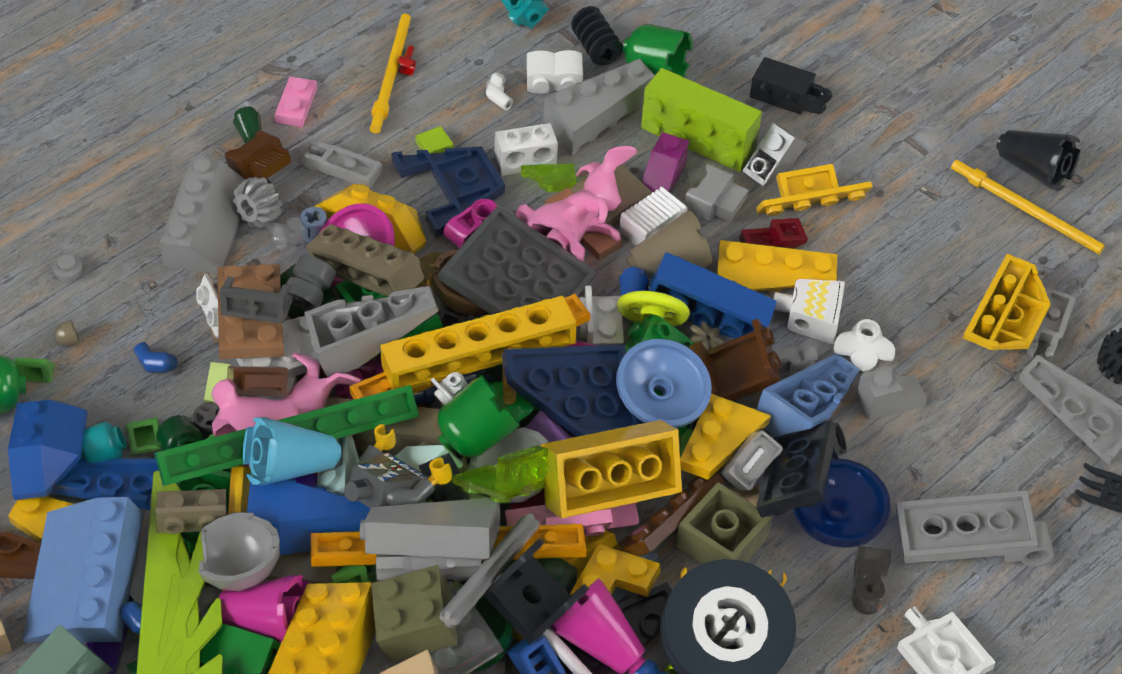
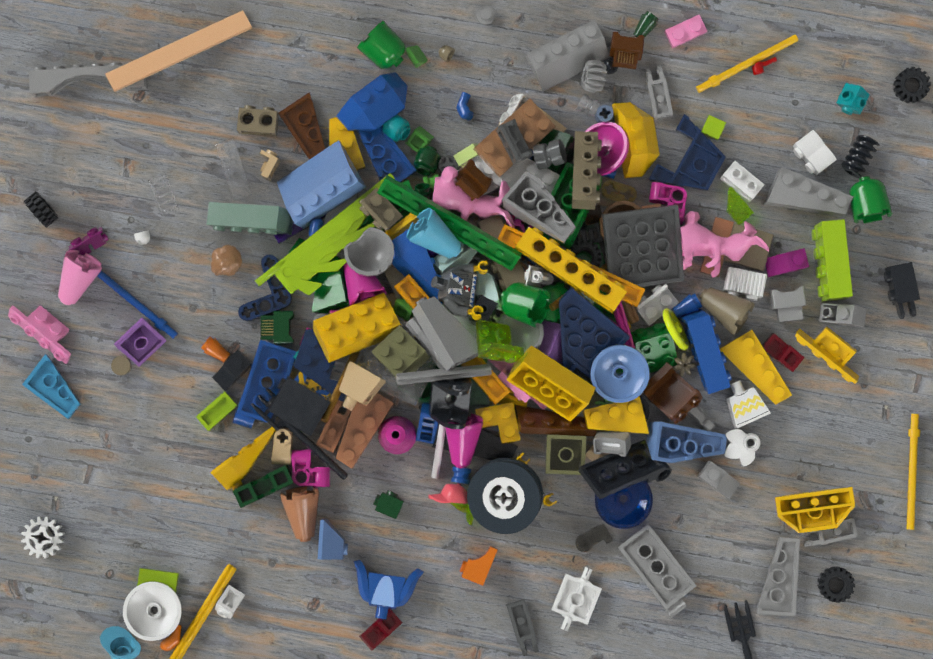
camera: 55 degrees right, 35 degrees up
white arm [486,73,513,111] -> none

